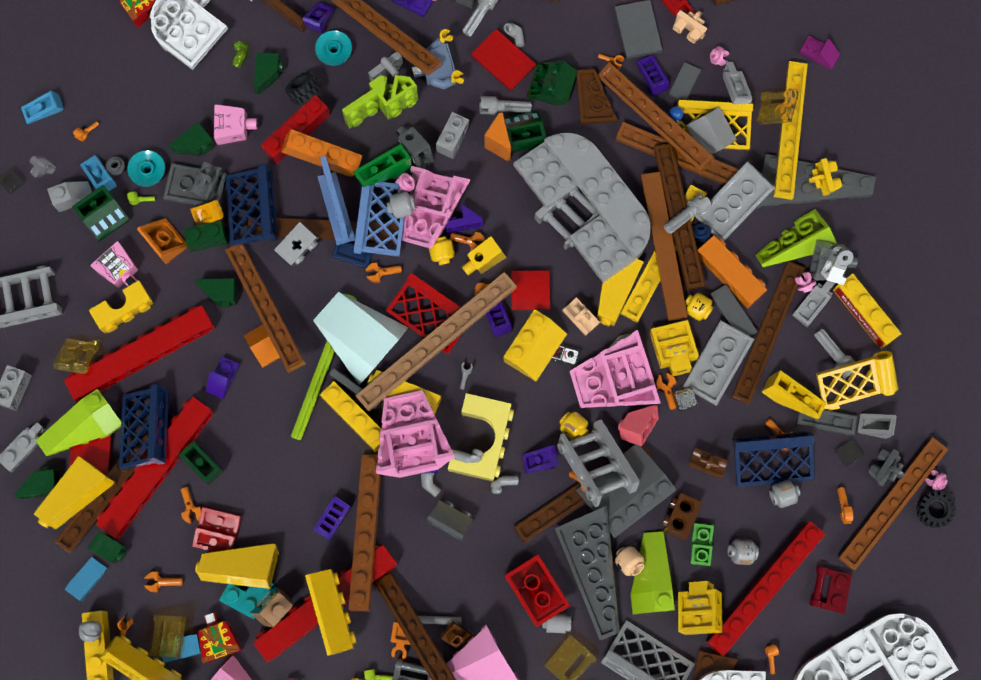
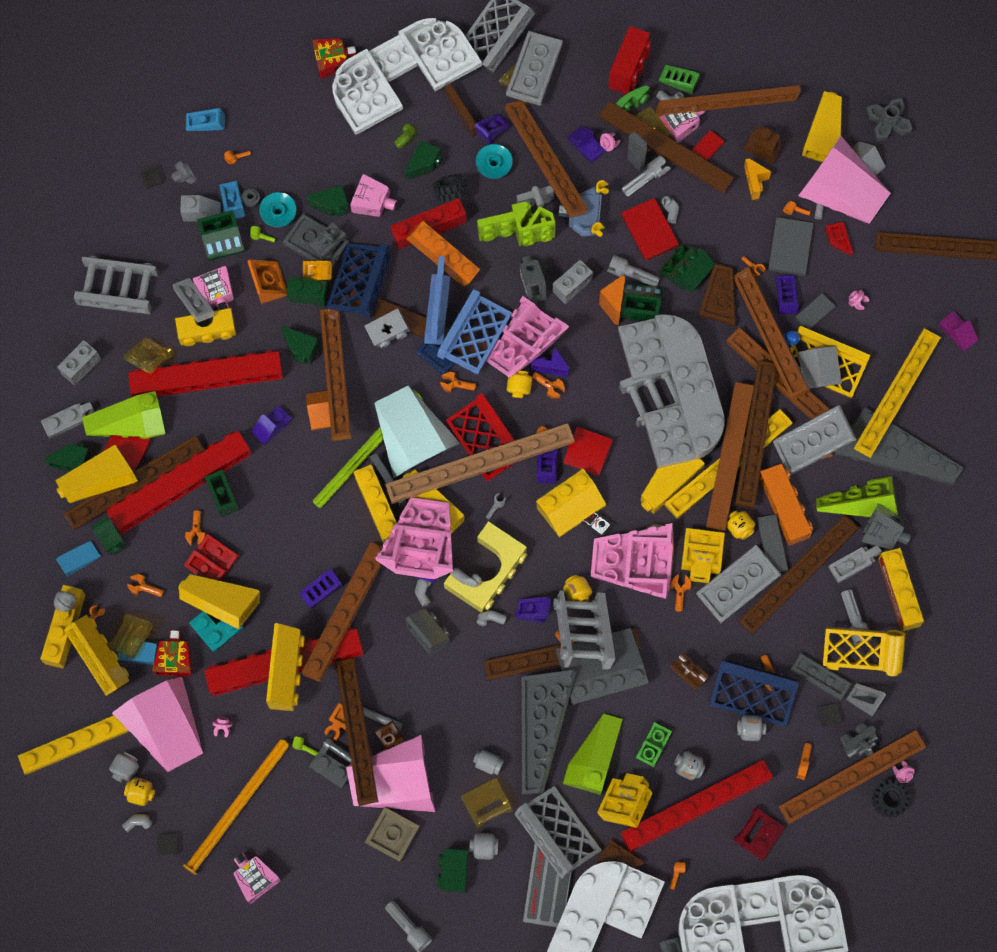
camera: 25 degrees right, 5 degrees down
dark blue fence [119,384,169,470] -> none
medium nougat torso [250,584,293,627] -> none
green slope [353,144,412,188] -> none
light grey head [387,192,416,218] -> none
bright pink plate [396,173,415,193] -> none
yellow torso [461,236,506,275] -> none
red slope [503,554,570,628] -> none
light nougat hips [562,297,600,336] -> none
light nougat head [615,546,644,576] -> none
coral slope [618,405,659,446] -> none
reddish brown brick [662,493,702,541] -> none
light grey piece [664,193,712,234] -> none
light nougat hips [673,10,707,44] -> none
clear smoke tile [673,386,698,412] -> none
dark blue plate [692,224,711,244] -> none
light grey hinge [723,62,752,104] -> none
clear yellow plate [757,89,798,124] -> none
yellow slope [762,370,827,419] -> none
bright pink plate [795,272,816,293] -> none
yellow hips [808,158,842,196] -> none
leg [821,244,853,285] -> none
none -> light grey plate [173,278,214,323]

